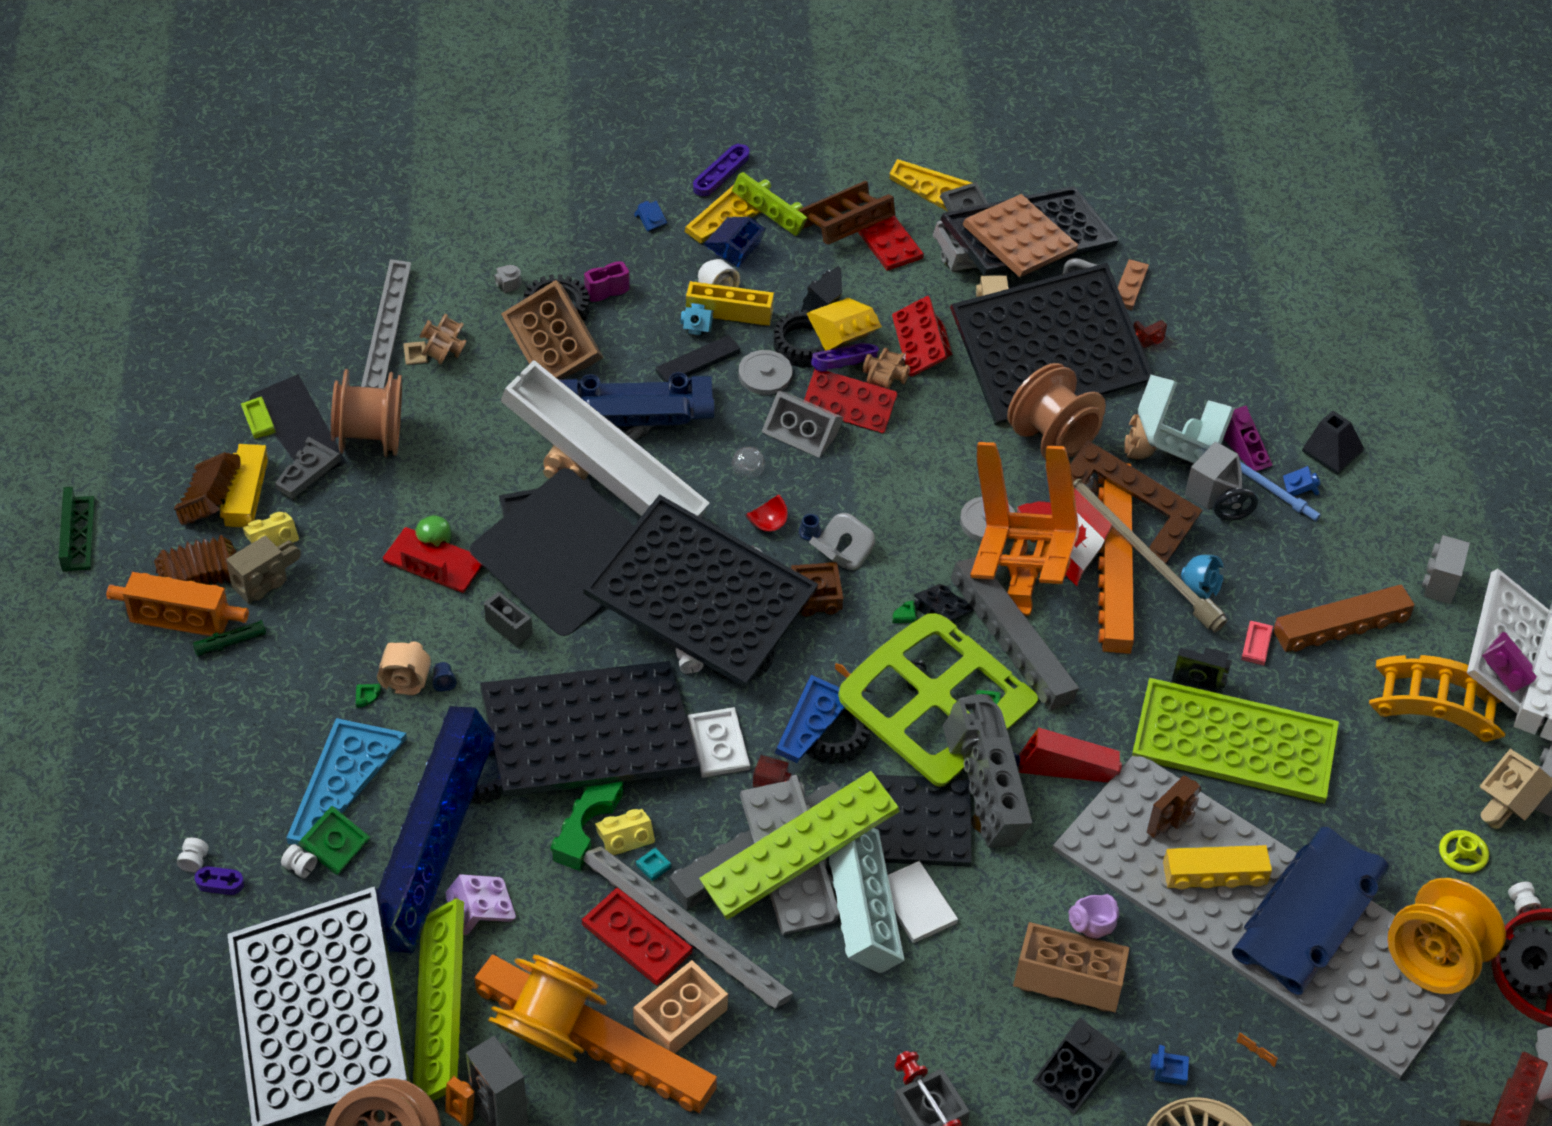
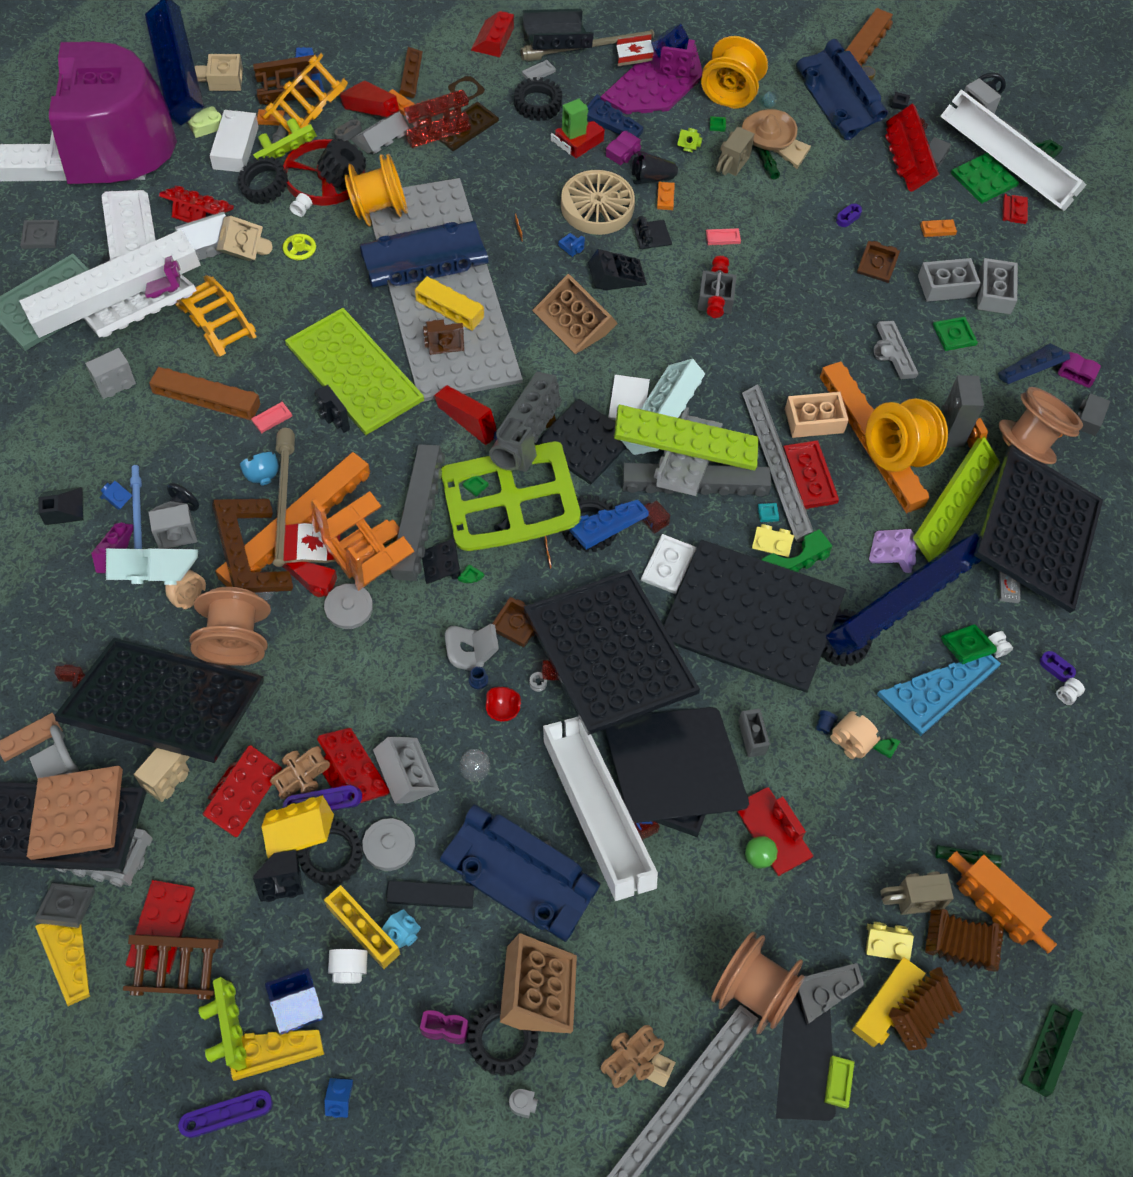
camera: 145 degrees left, 10 degrees up
lavender hair [1068,894,1119,939] -> none

